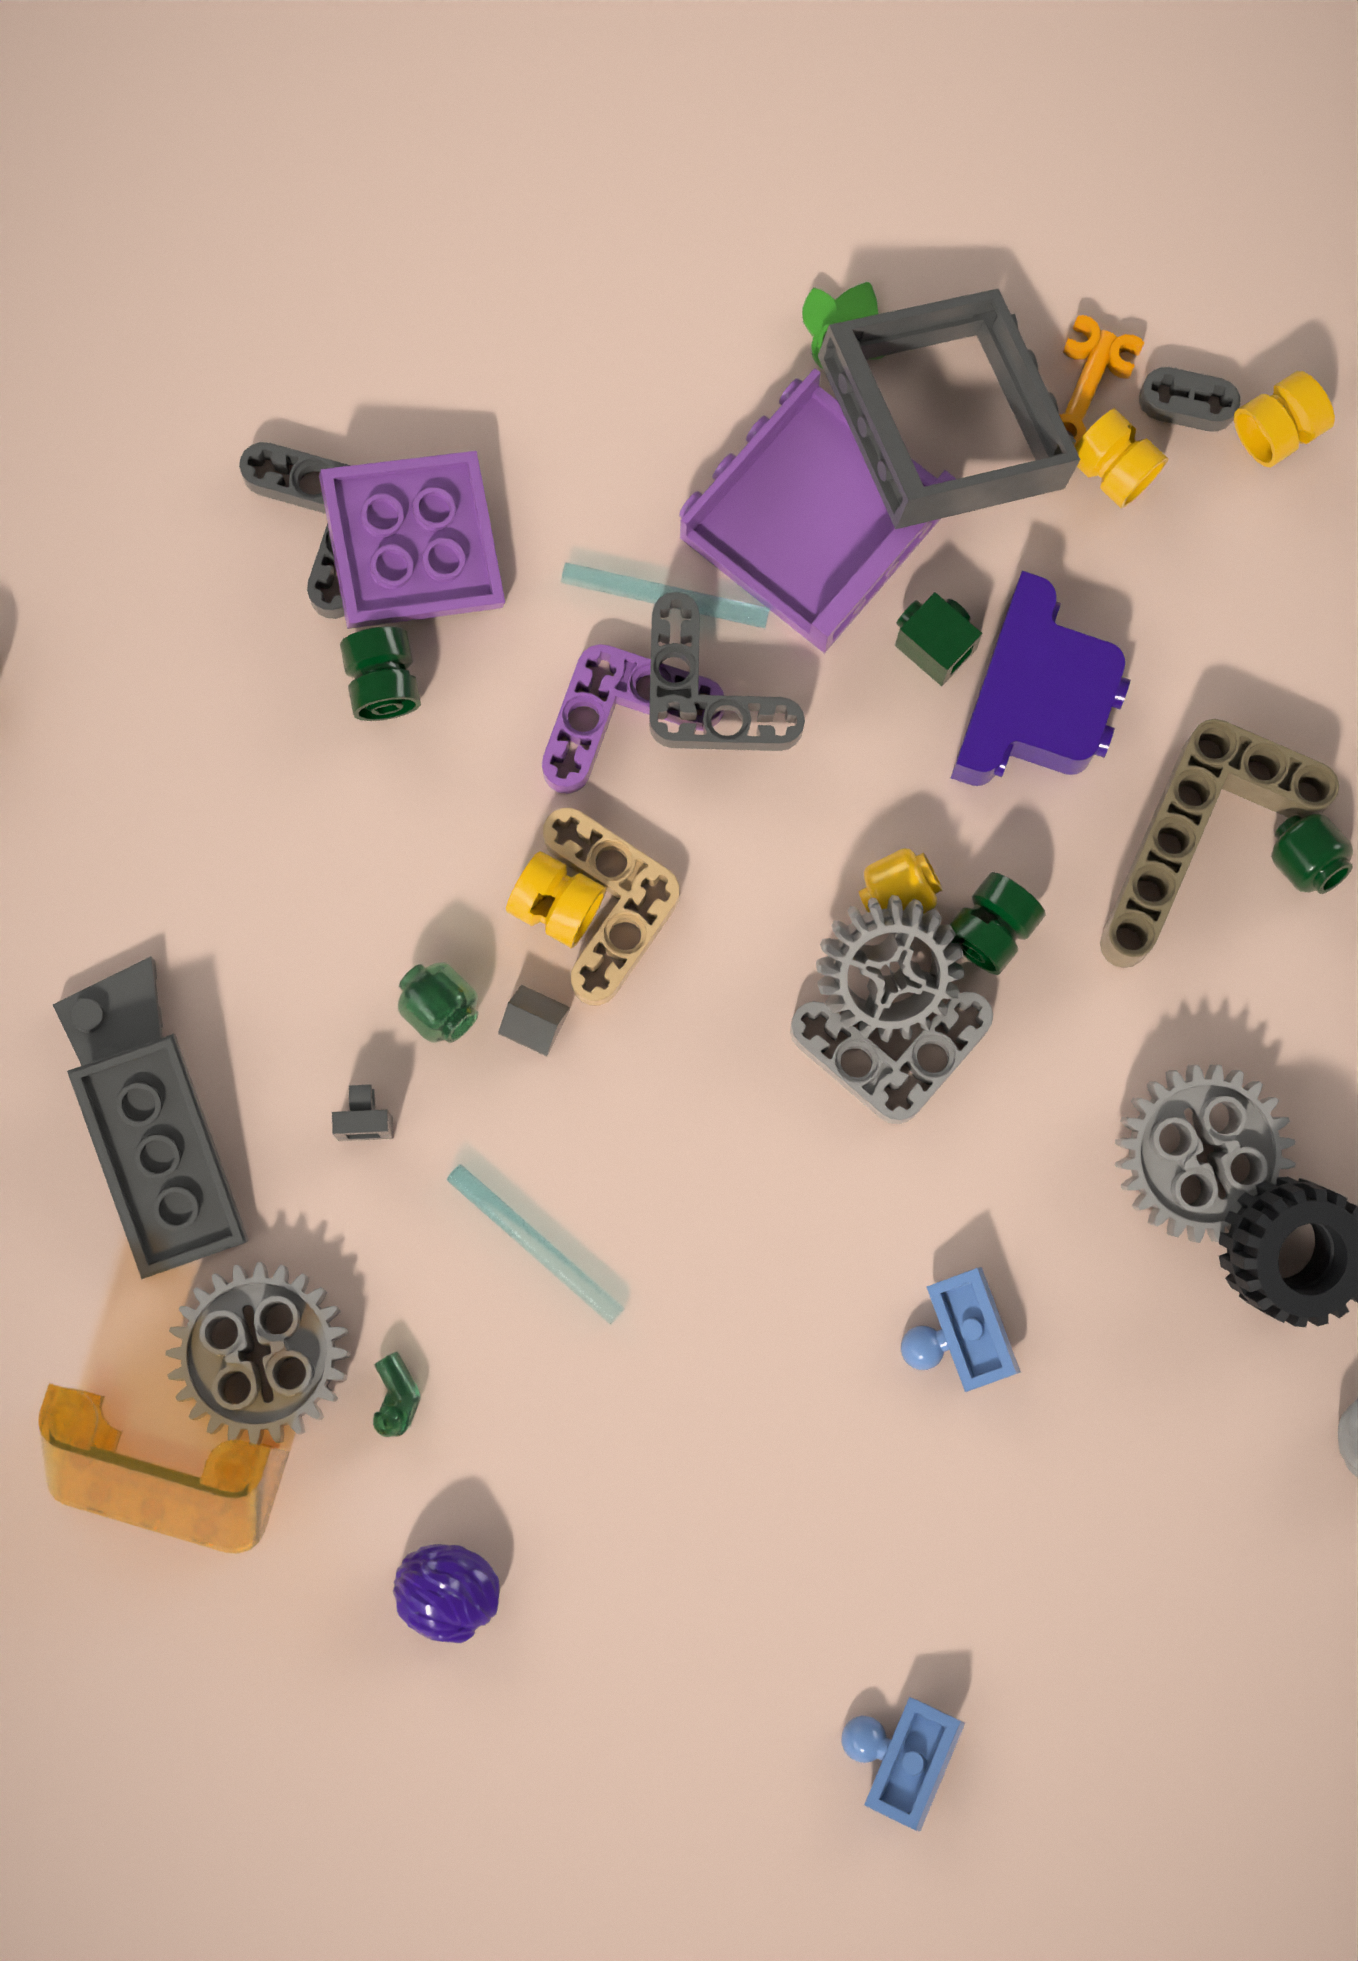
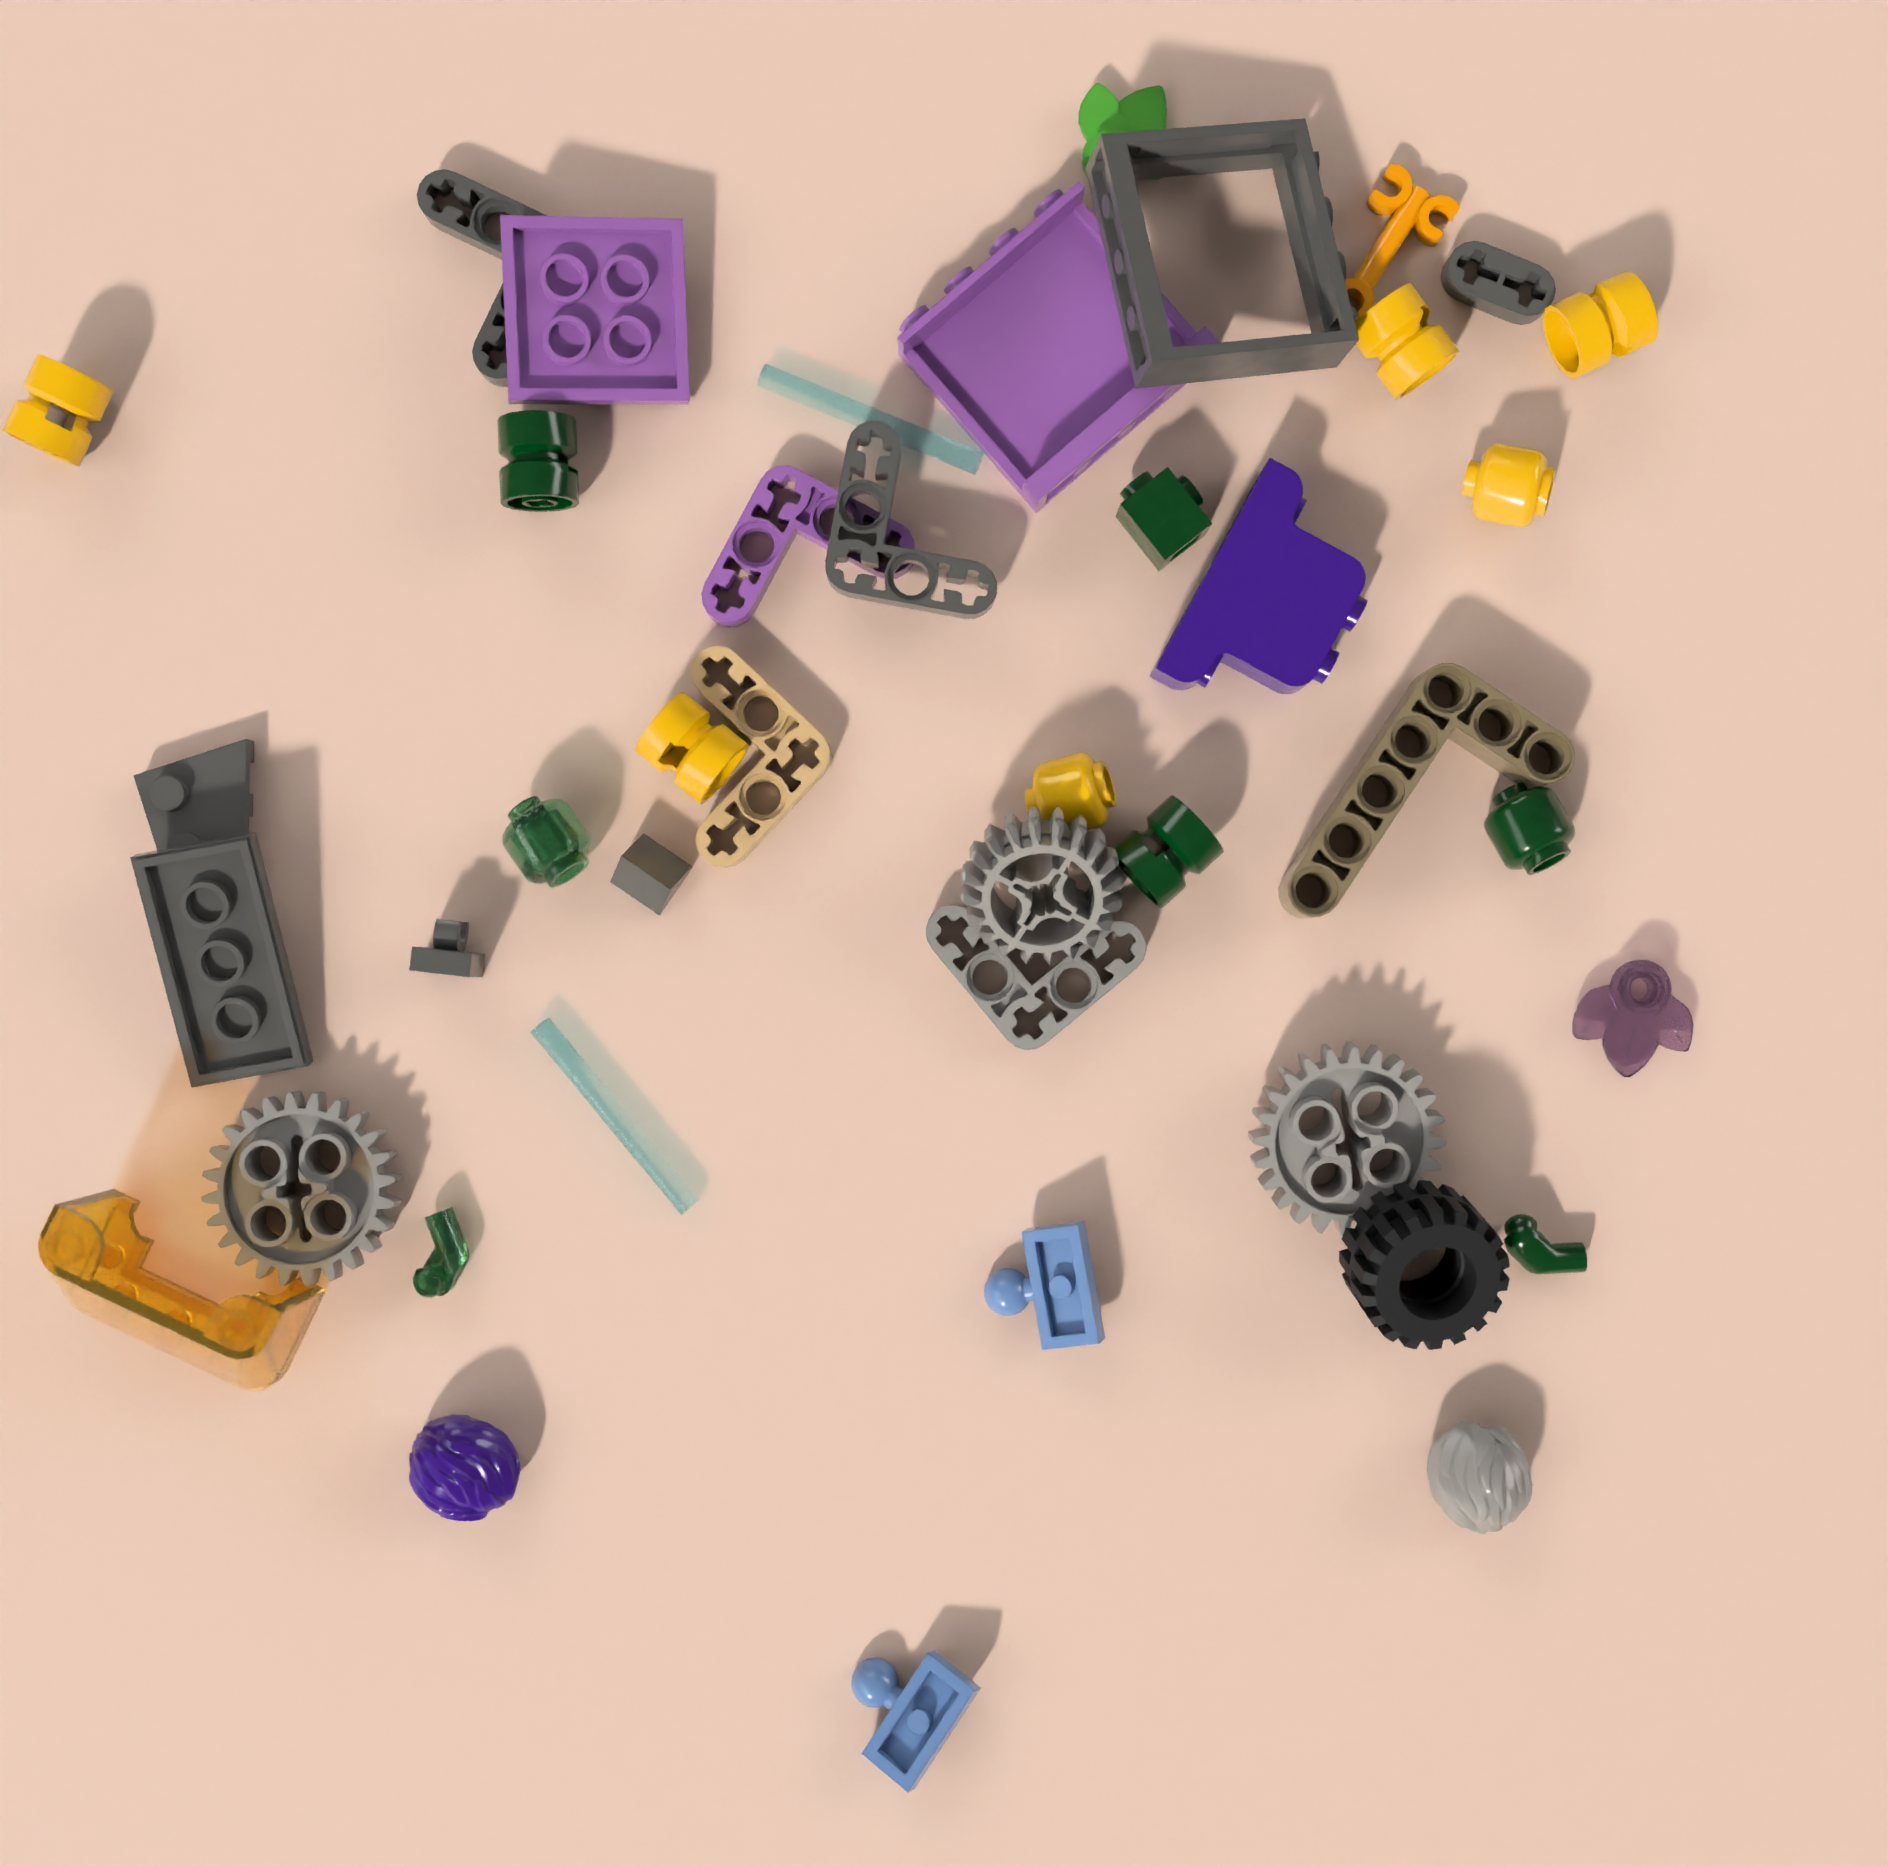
camera: 10 degrees right, 10 degrees up
none -> yellow head [1462,443,1556,527]

